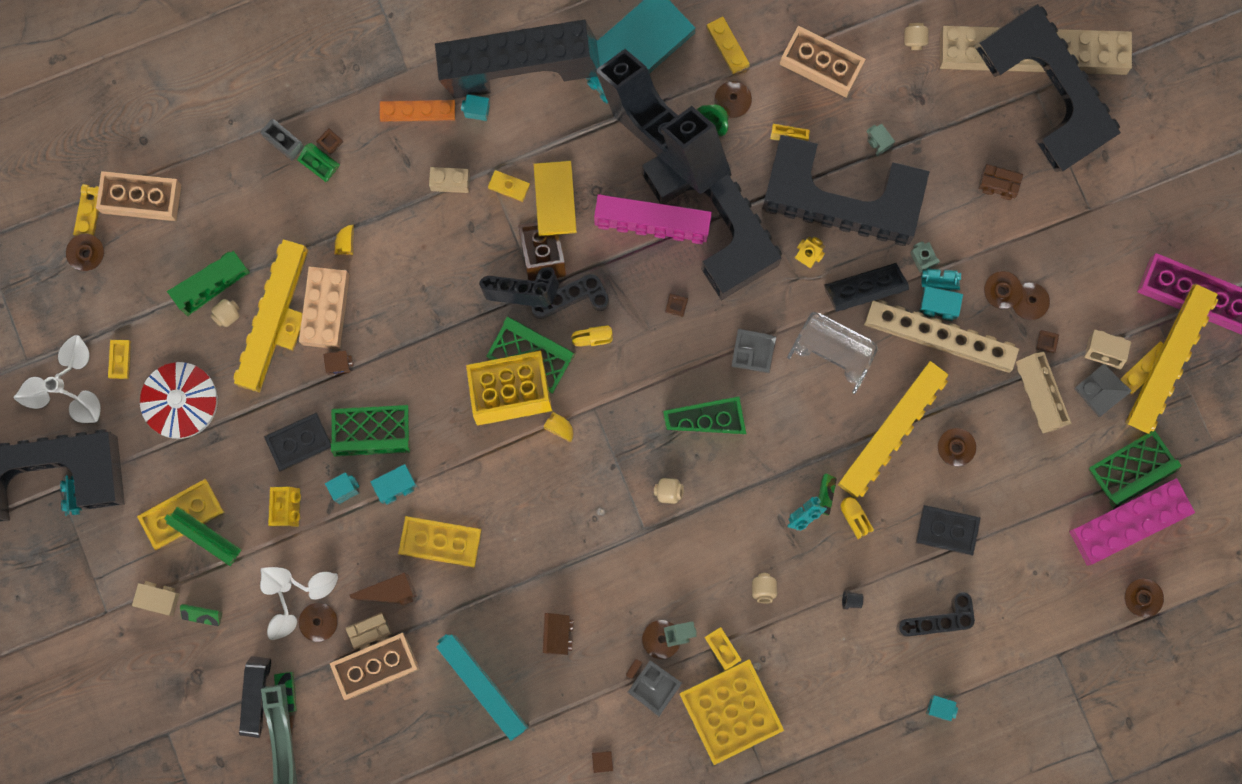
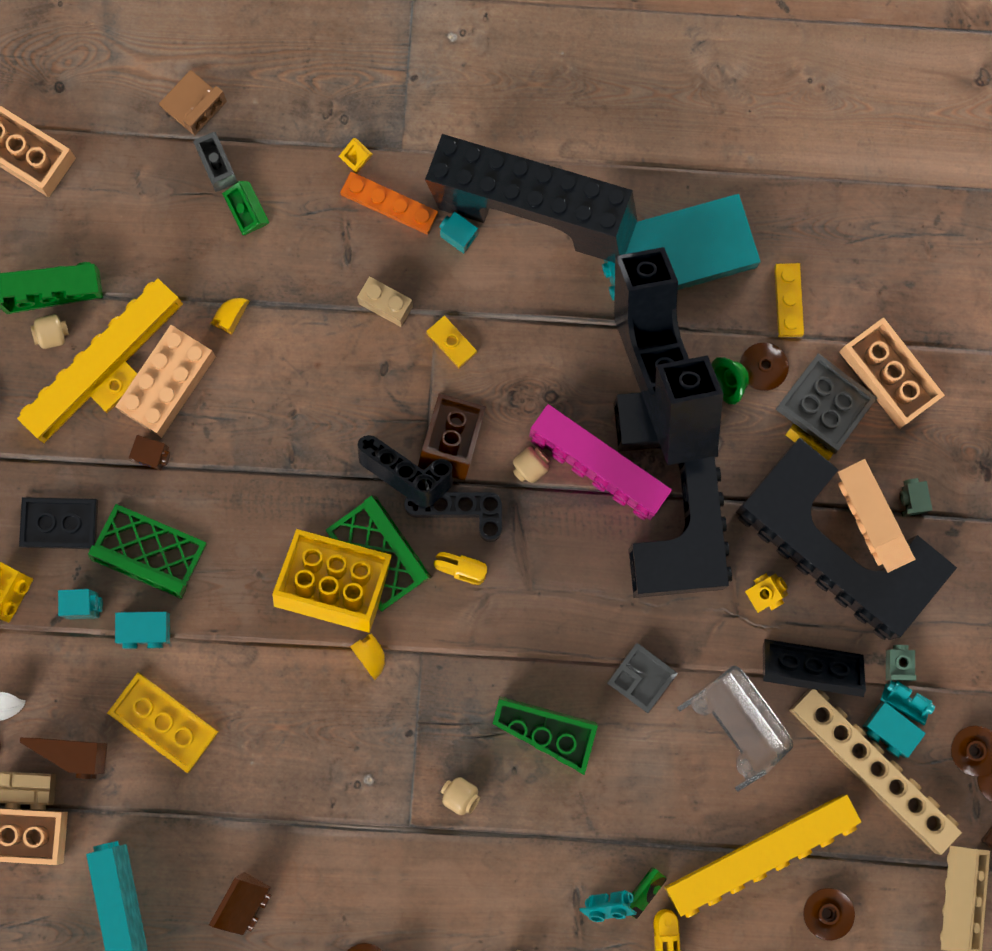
camera: 20 degrees right, 0 degrees up
reddish brown tile [316,128,343,155] -> none
yellow tile [534,161,577,236] -> none
reddish brown tile [665,293,688,317] -> none
none -> medium nougat bracket [159,70,227,136]
none -> yellow tile [338,138,373,173]
none -> tan head [513,446,550,483]
none -> dark grey plate [776,353,877,454]
none -> light nougat brick [838,459,916,573]

